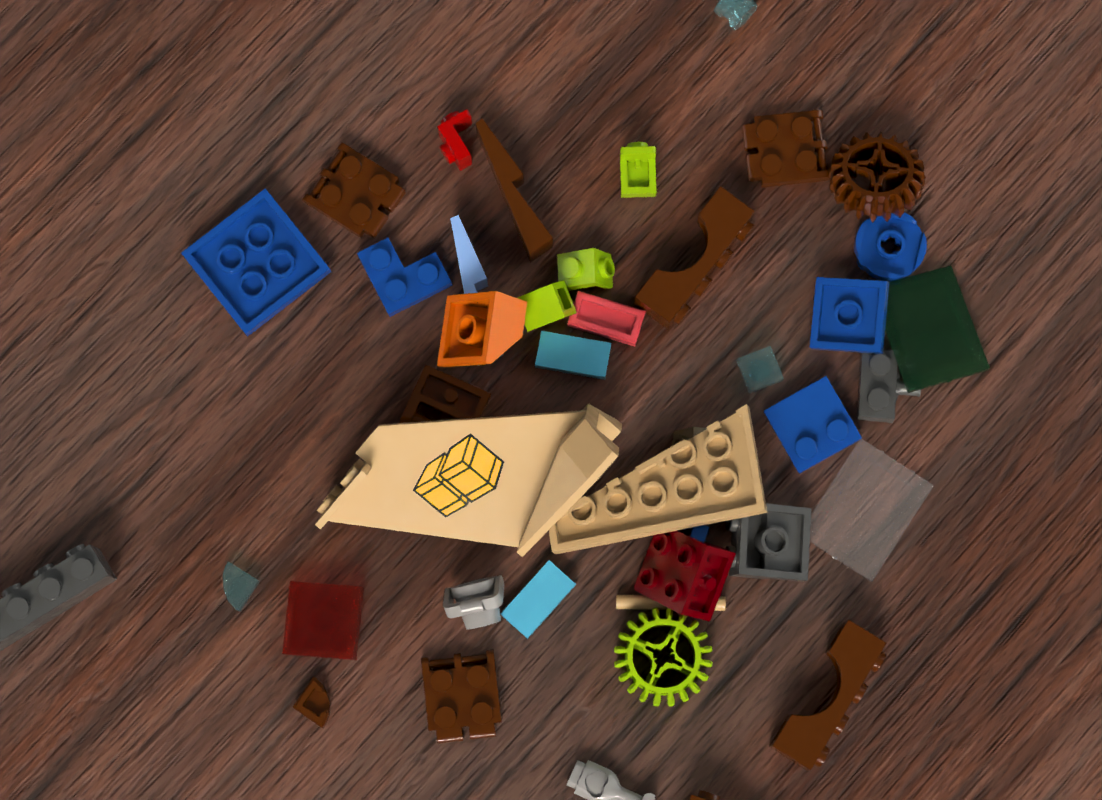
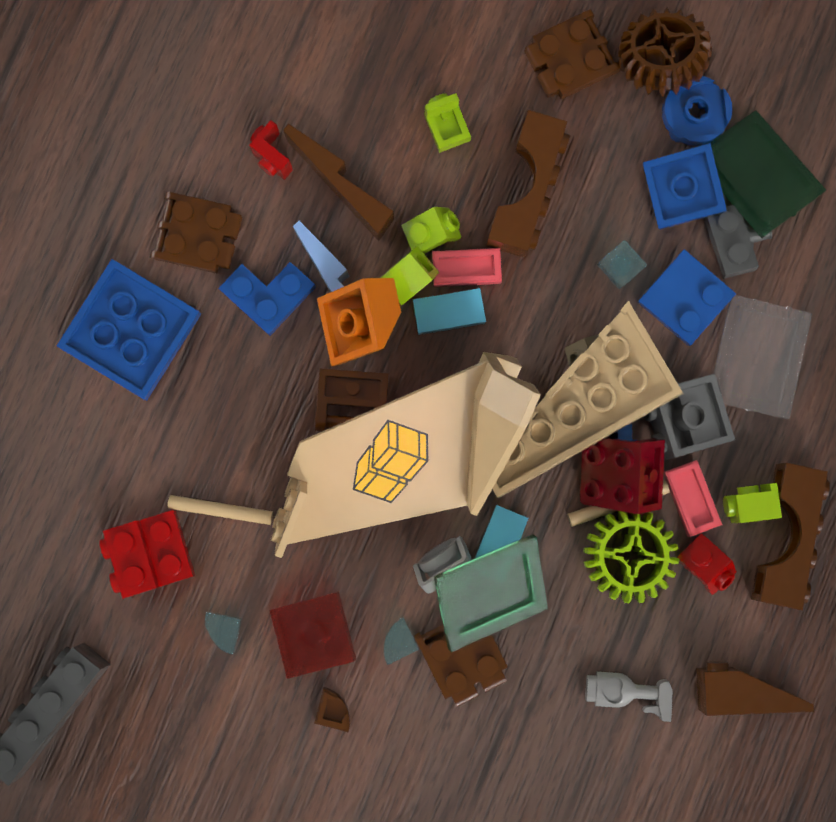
camera: 25 degrees left, 5 degrees up
none -> red plate [99,510,195,599]
none -> tan bar [168,495,273,525]
none -> clear light blue tile [384,617,419,665]
none -> clear green piece [434,534,548,652]
none -> coral tile [663,460,723,537]
none -> red bracket [677,533,737,595]
none -> lime brick [723,483,782,523]

